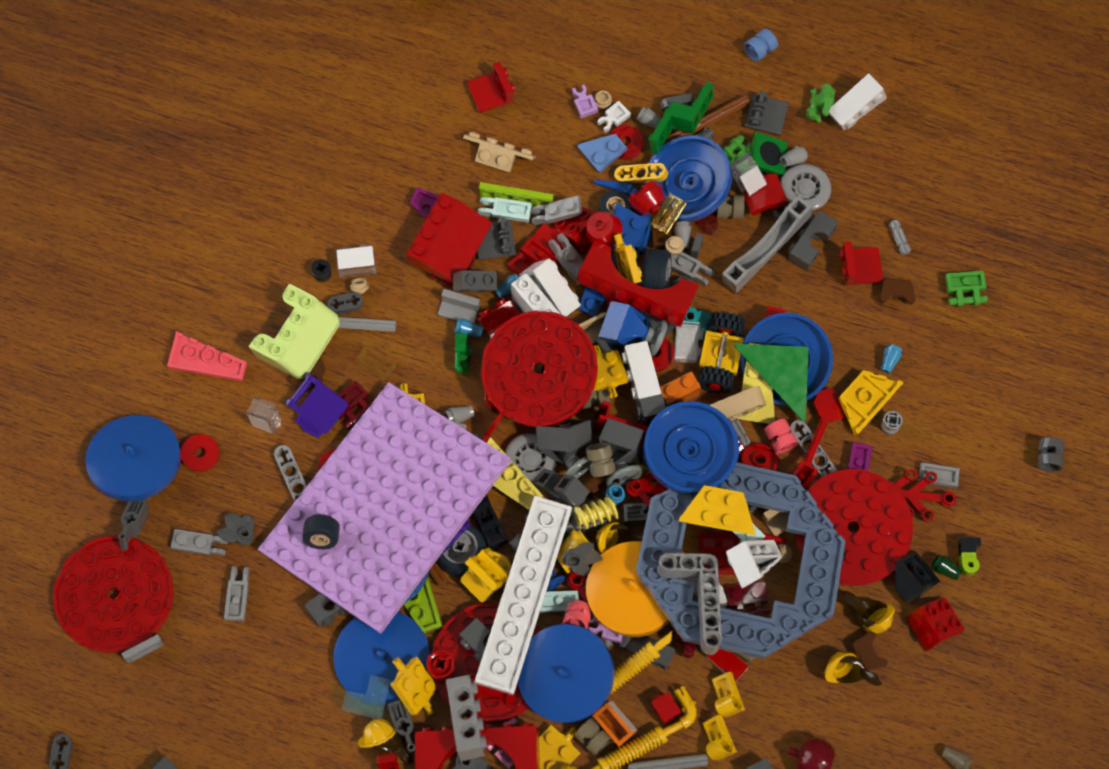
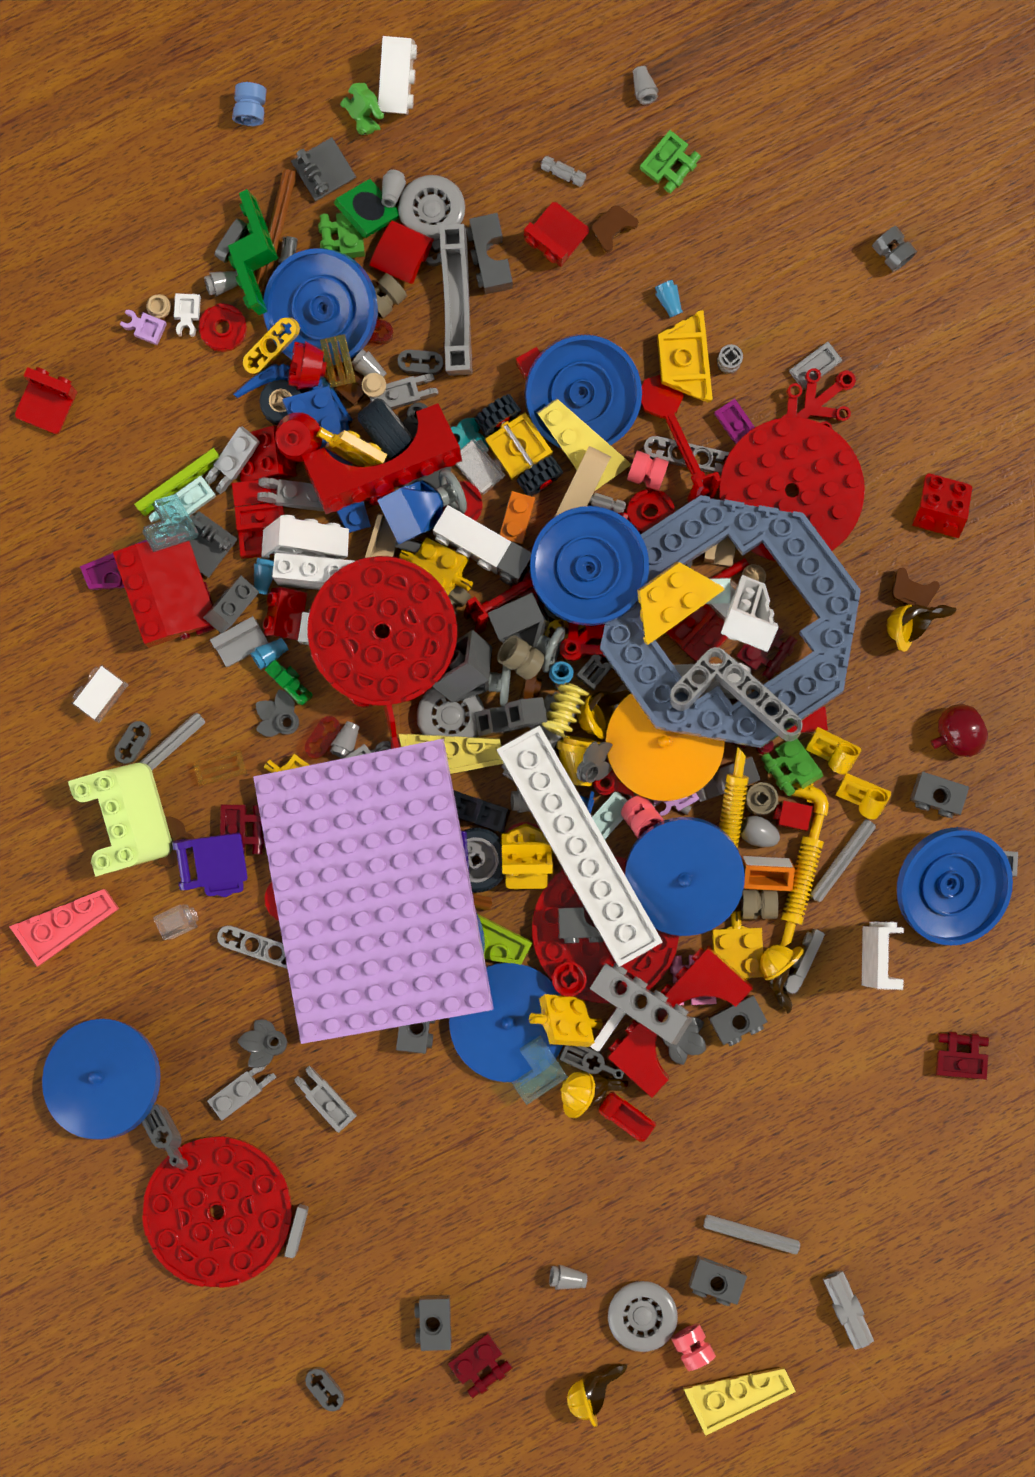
camera: 45 degrees left, 15 degrees up
red tile [181,434,219,472] -> none
black wheel [302,514,340,550] -> none
black wheel [311,259,332,282] -> none
tan plate [350,278,369,294] -> none
tan bracket [463,132,536,172] -> none
medium blue wing [577,134,628,173] -> none
dark grey tile [690,234,703,259] -> none
brick [730,152,768,196] -> none
green tile [734,344,809,421] -> none
piece [842,591,895,633] -> none
black slope [896,551,941,605] -> none
dark green cone [931,554,962,580] -> none
leg [958,537,981,577] -> none
none -> clear light blue plate [143,494,198,552]
none -> dark grey plate [256,690,299,737]
none -> clear red beam [305,716,341,759]
none -> dark grey beam [398,350,443,376]
none -> white tile [590,1007,625,1052]
none -> light grey cone [633,66,658,105]
none -> light grey animal [740,816,780,847]
none -> dark tan wheel [744,782,778,816]
none -> bright green plate [761,739,823,796]

